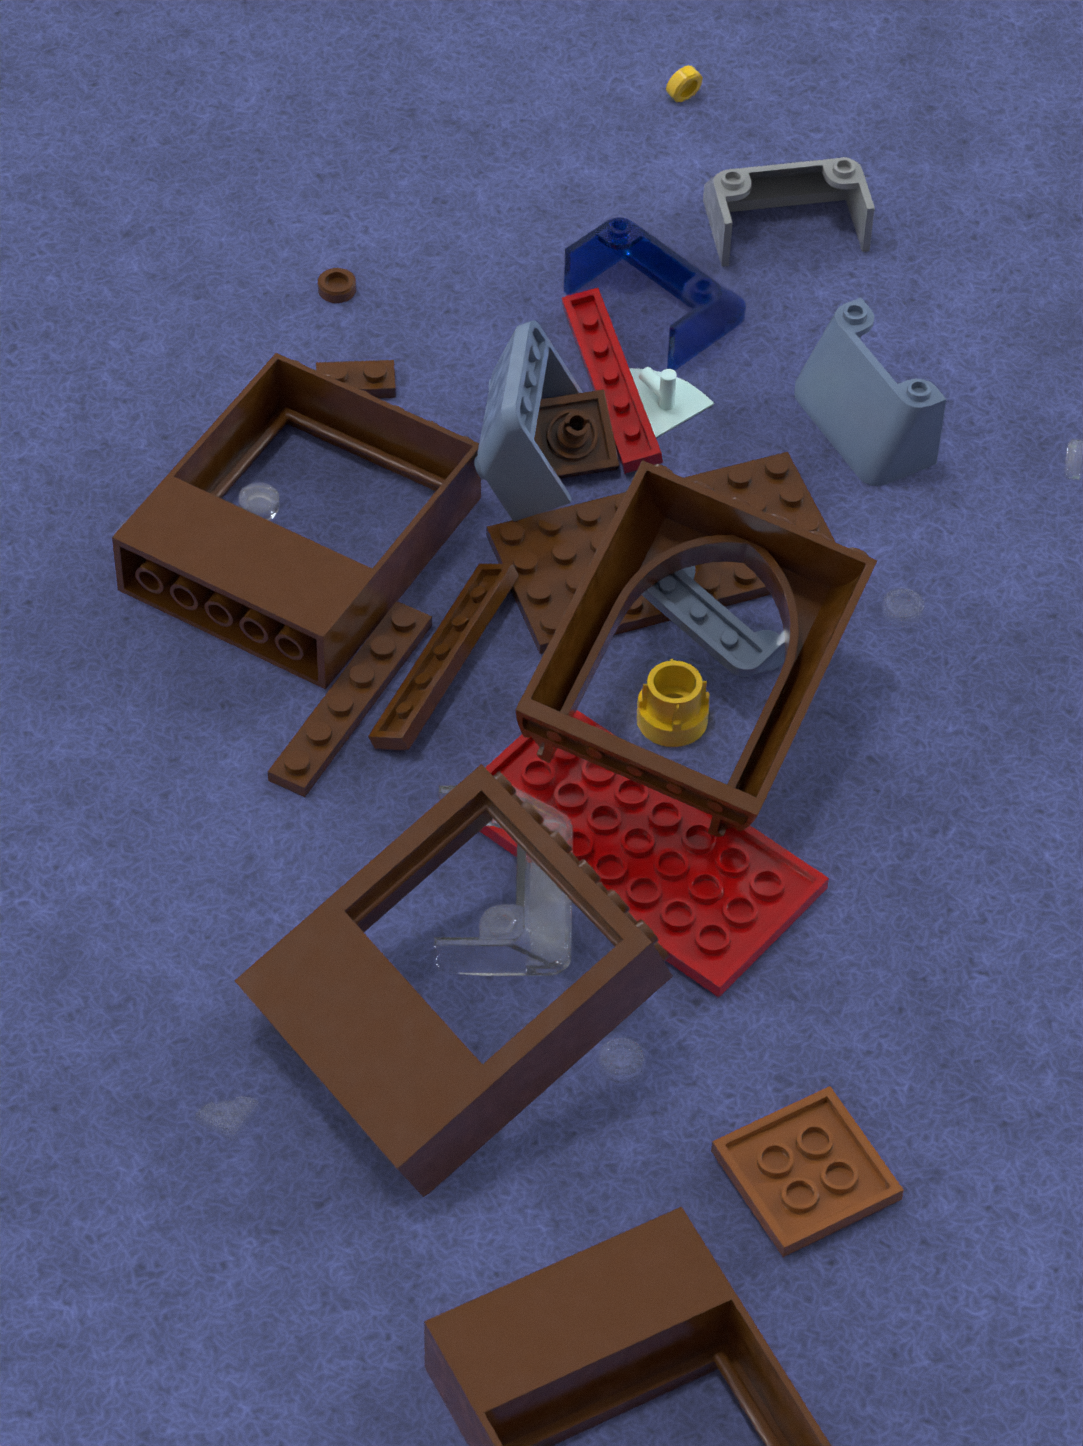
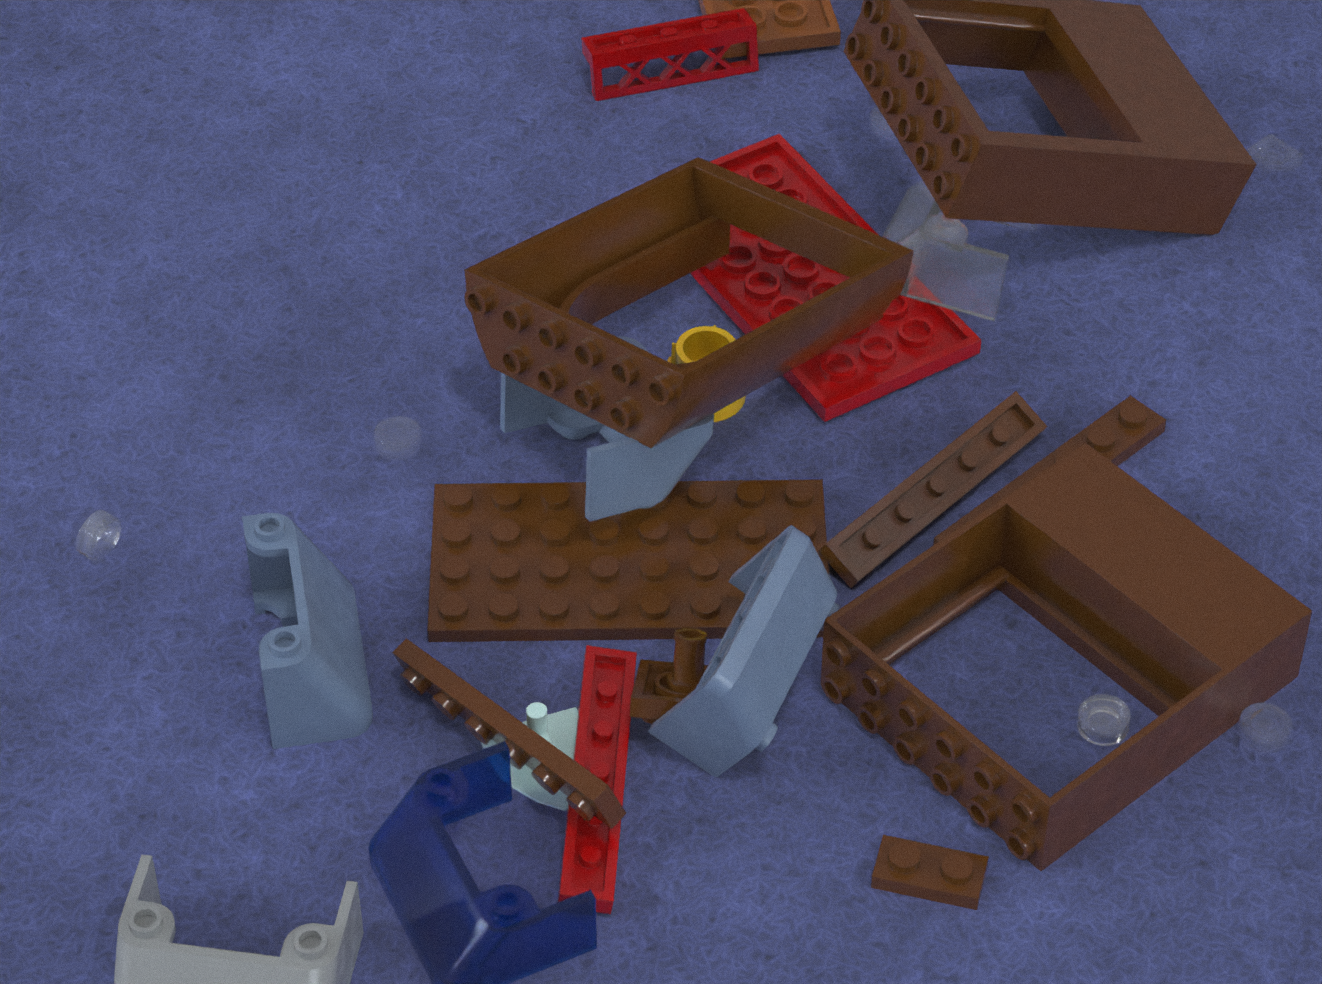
camera: 160 degrees left, 5 degrees down
none -> reddish brown plate [392,638,626,829]
none -> red fence [581,8,759,101]

